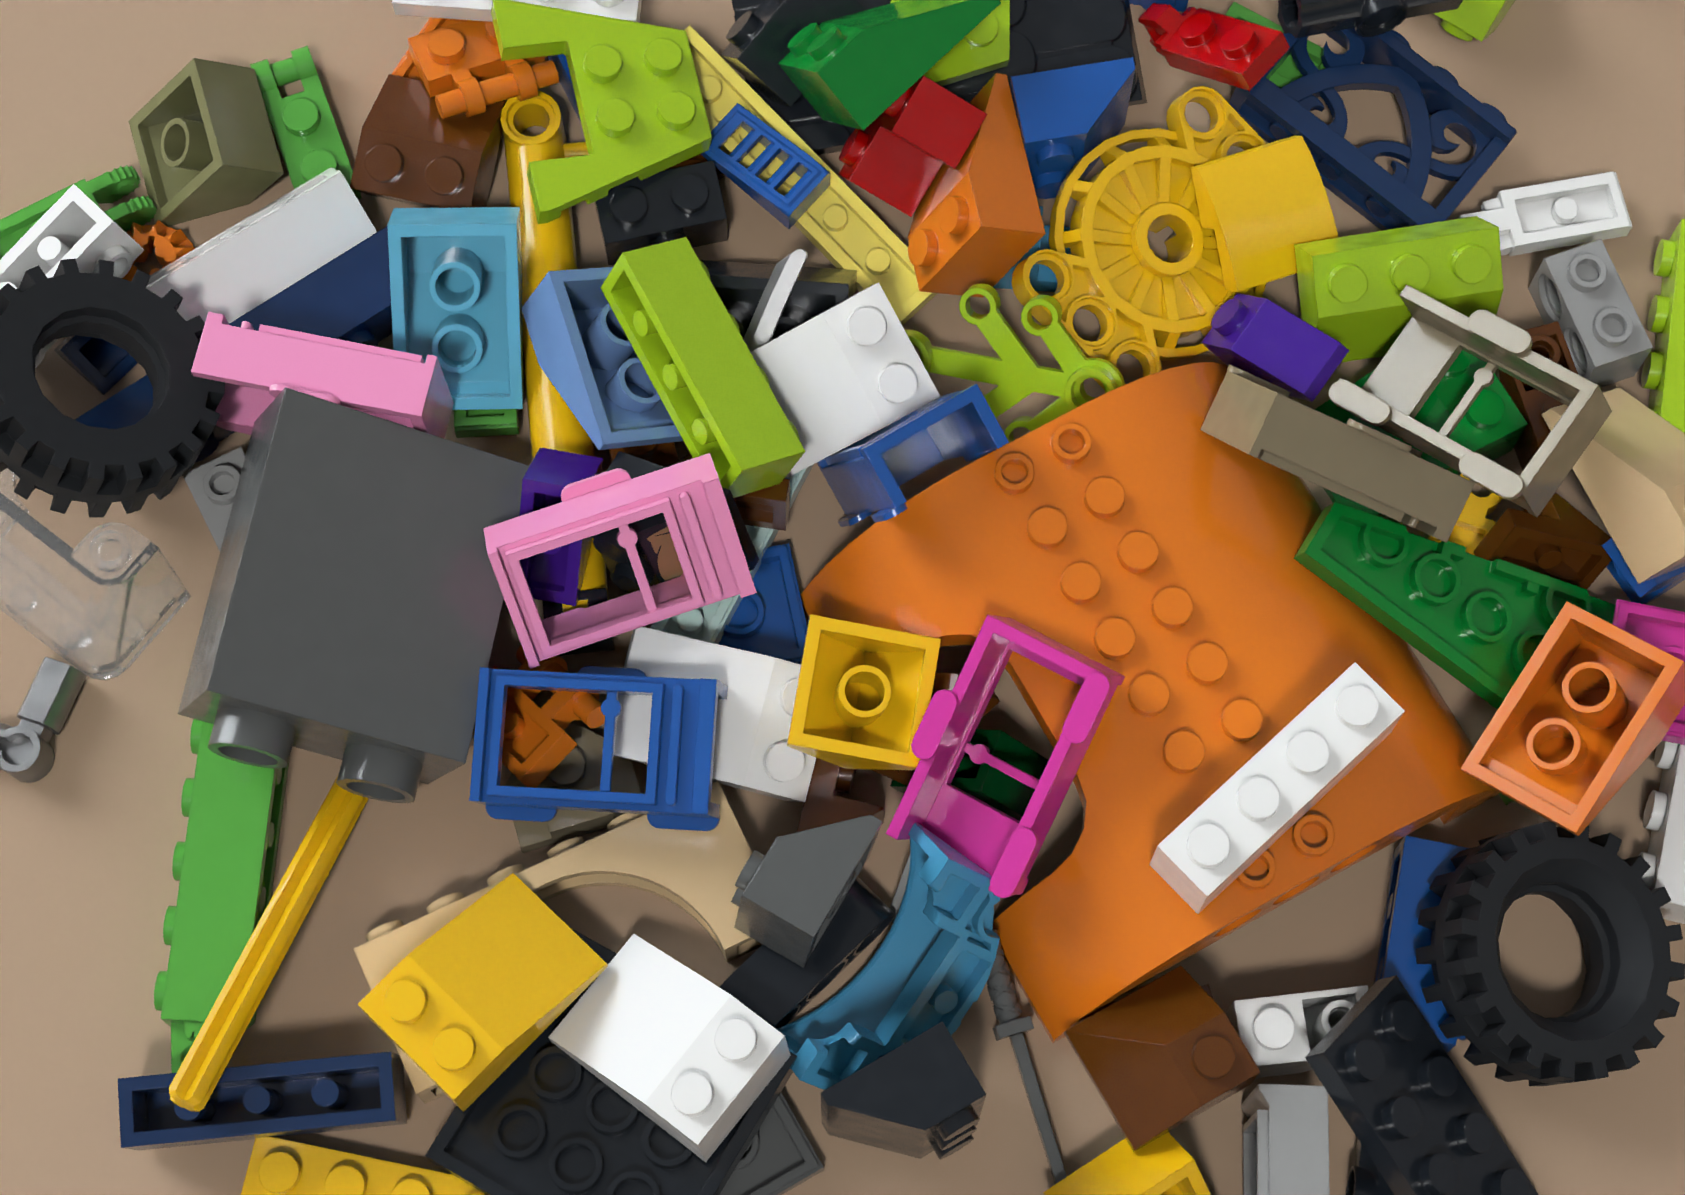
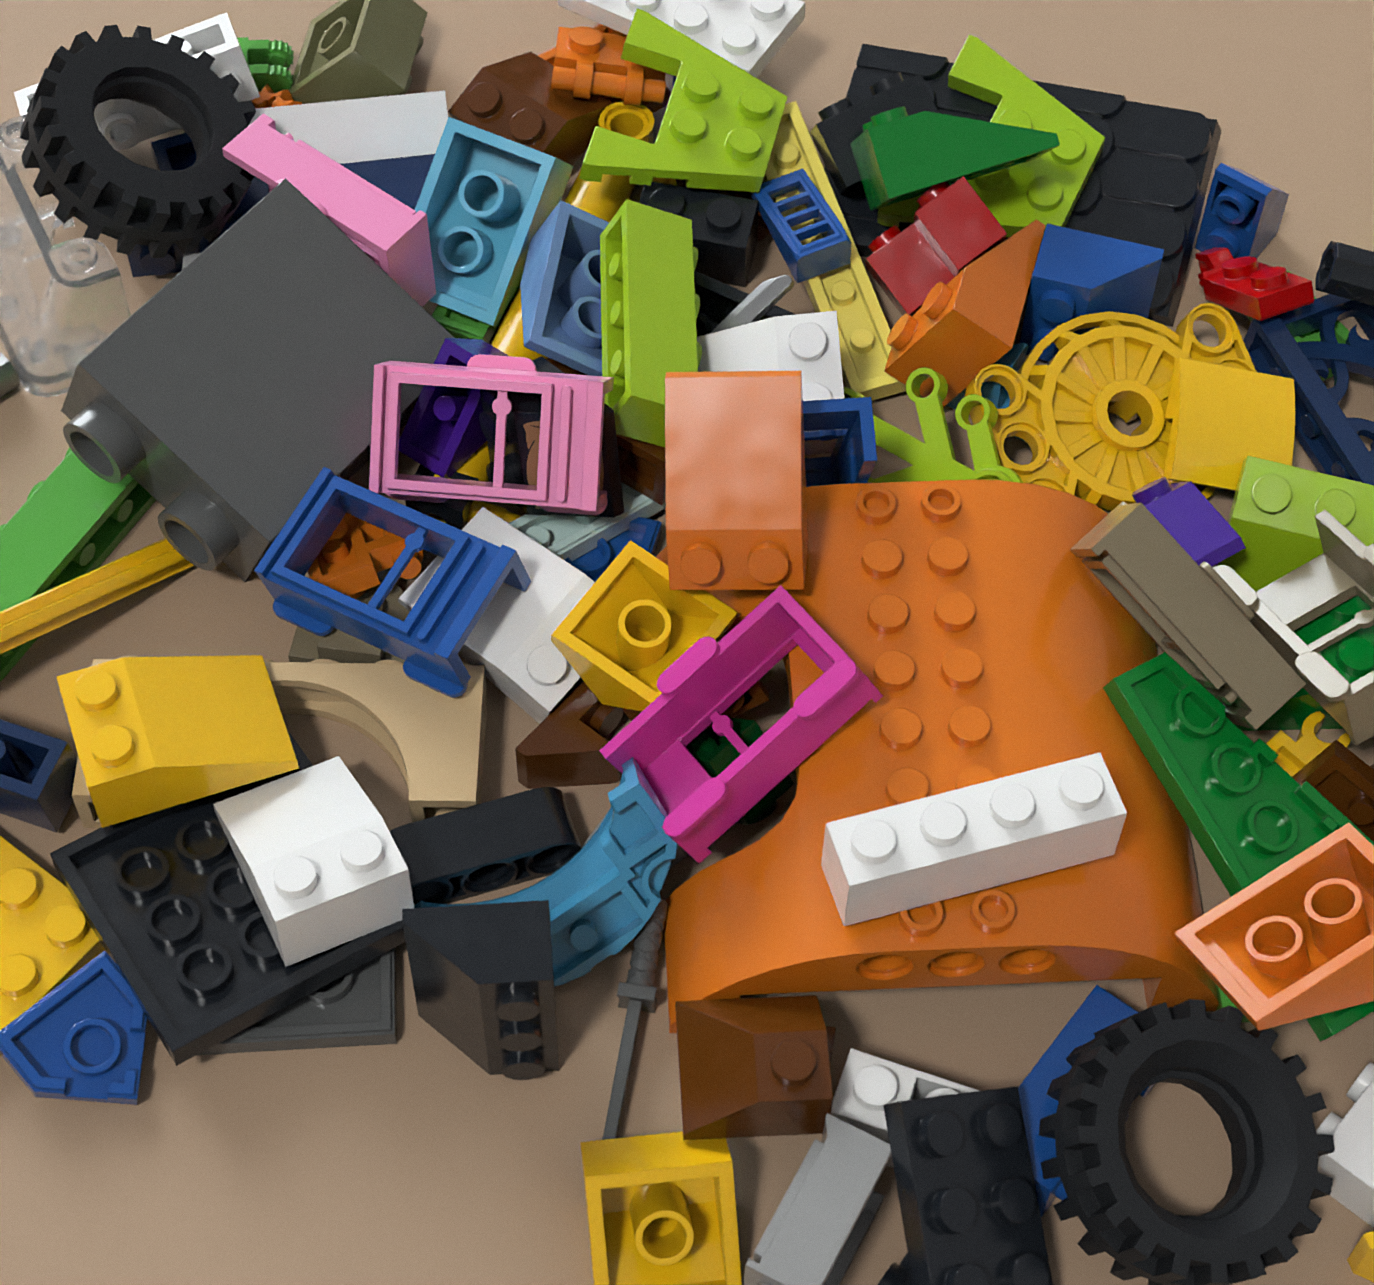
camera: 25 degrees right, 15 degrees down
bright green plate [250,45,362,199] -> none
dark grey slope [731,815,882,968] -> none
none -> orange slope [665,370,808,590]

